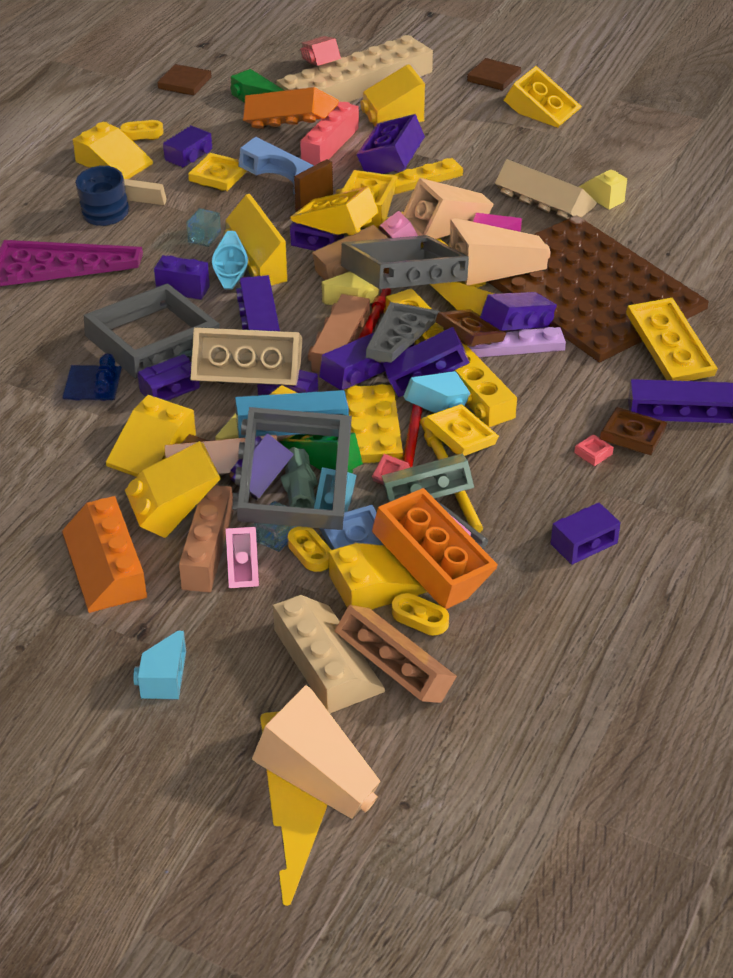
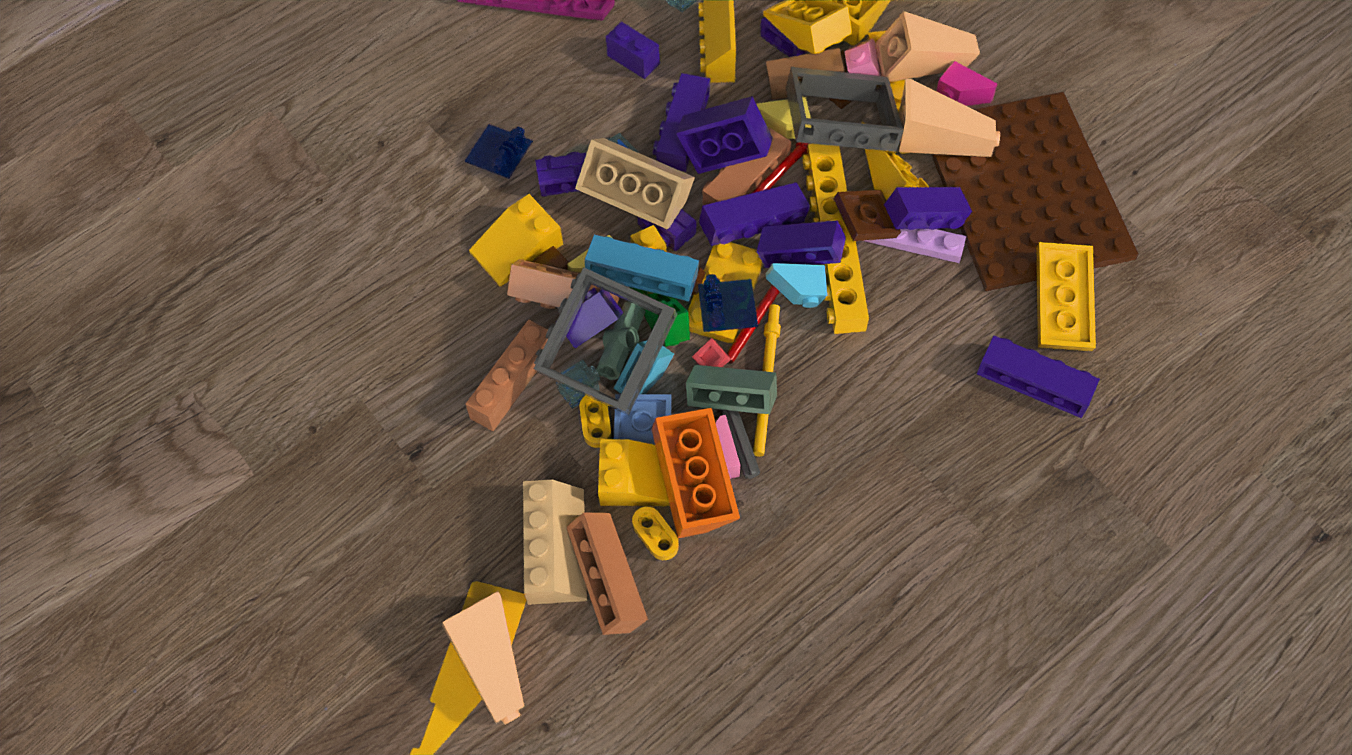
camera: 25 degrees right, 20 degrees up
orange slope [62,496,147,613] -> none
dark grey window [84,283,219,379] -> none
yellow slope [125,441,221,538] -> none
medium azure slope [134,631,186,699] -> none
medium azure hat [212,231,248,290] -> none
bright pink slope [226,527,259,588] -> none
dark grey wing [366,302,440,362] -> none
yellow plate [423,404,499,456] -> none
tan slope [495,159,597,220] -> none
dark purple brick [551,502,621,565] -> none
coral tile [574,434,614,466] -> none
light yellow slope [578,169,627,209] -> none
reddish brown tile [599,407,667,455] -> none
none -> dark purple brick [676,96,773,174]
none -> clear blue hinge [698,274,758,332]

